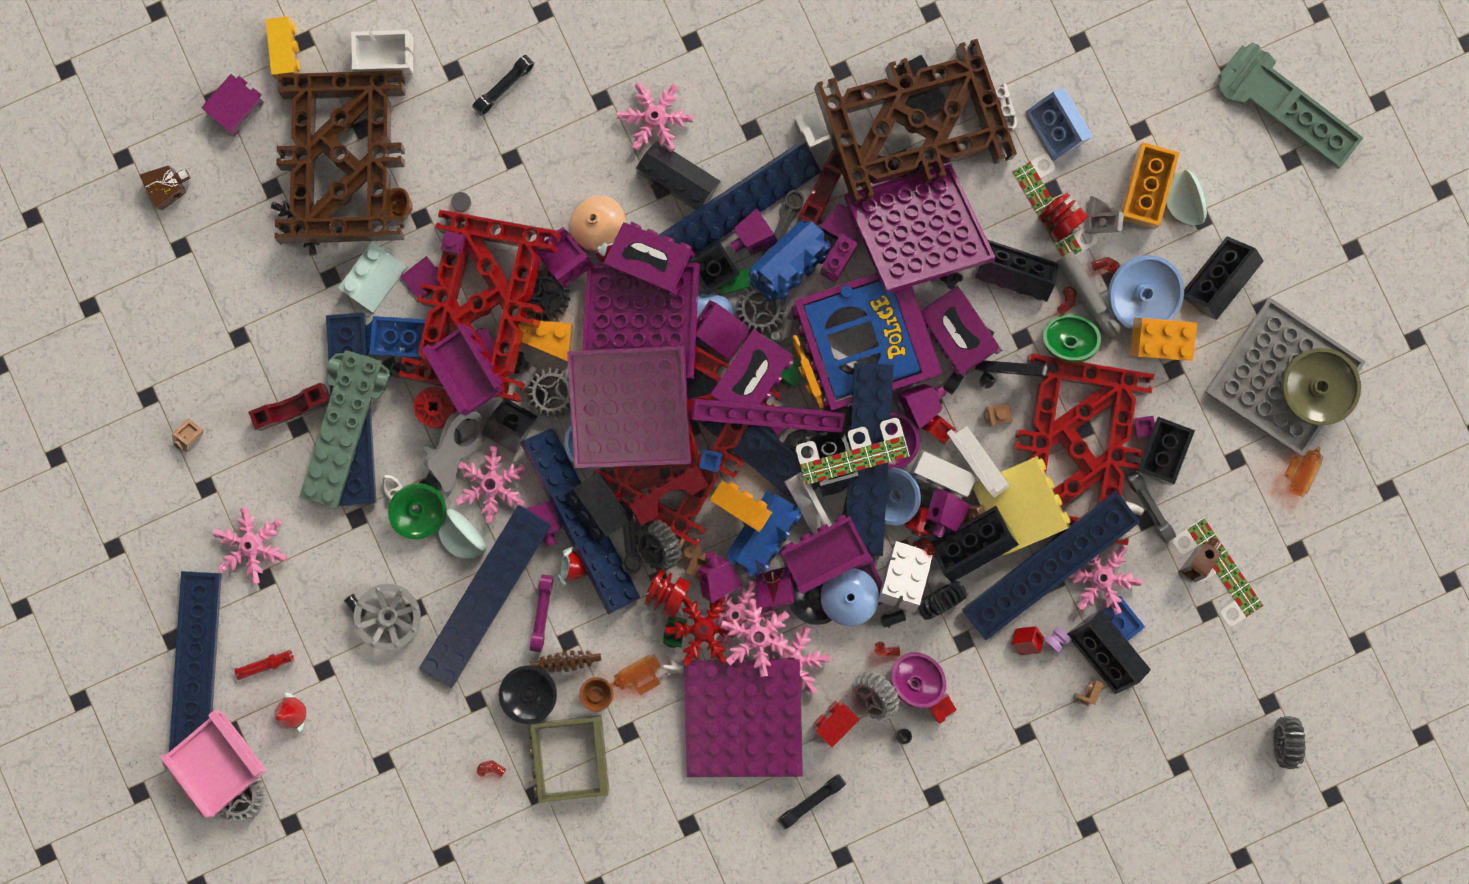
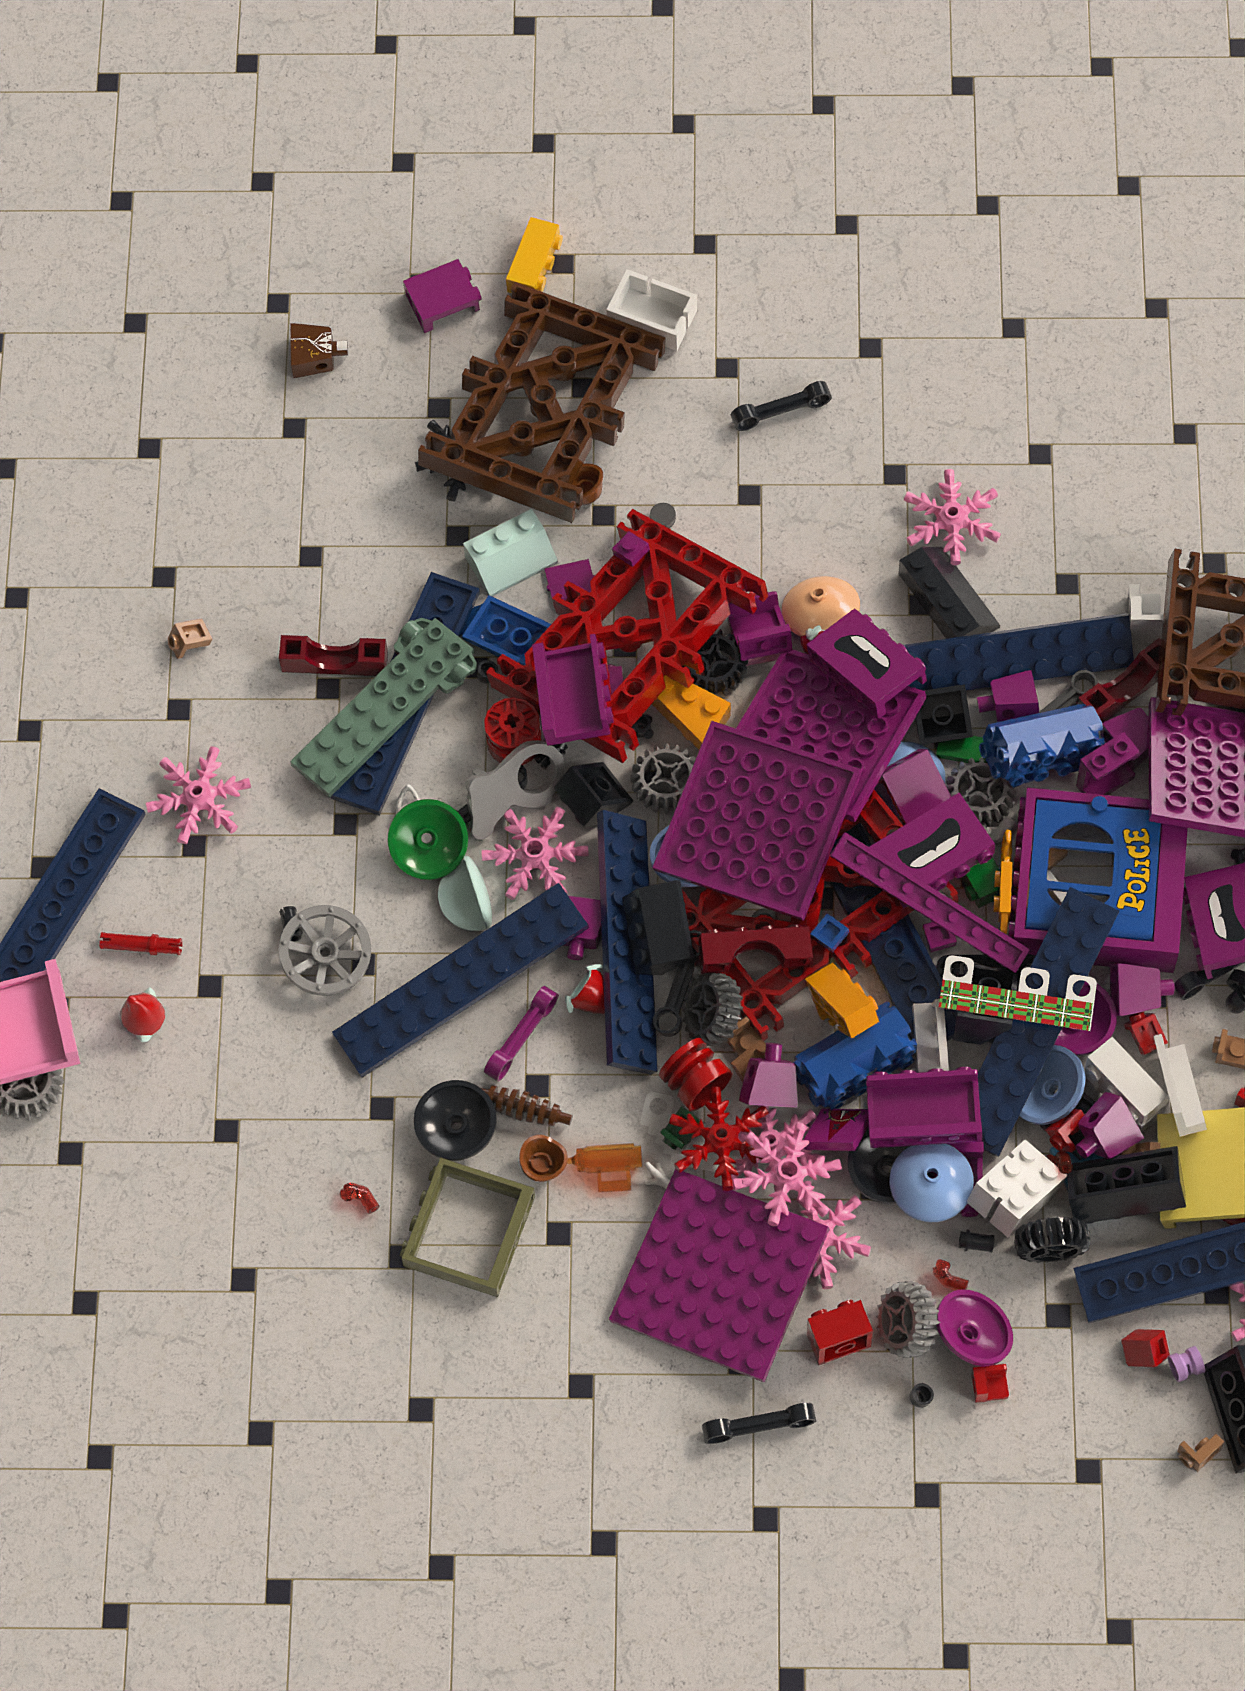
camera: 25 degrees right, 20 degrees down
light grey cylinder [518,365,538,391] -> none

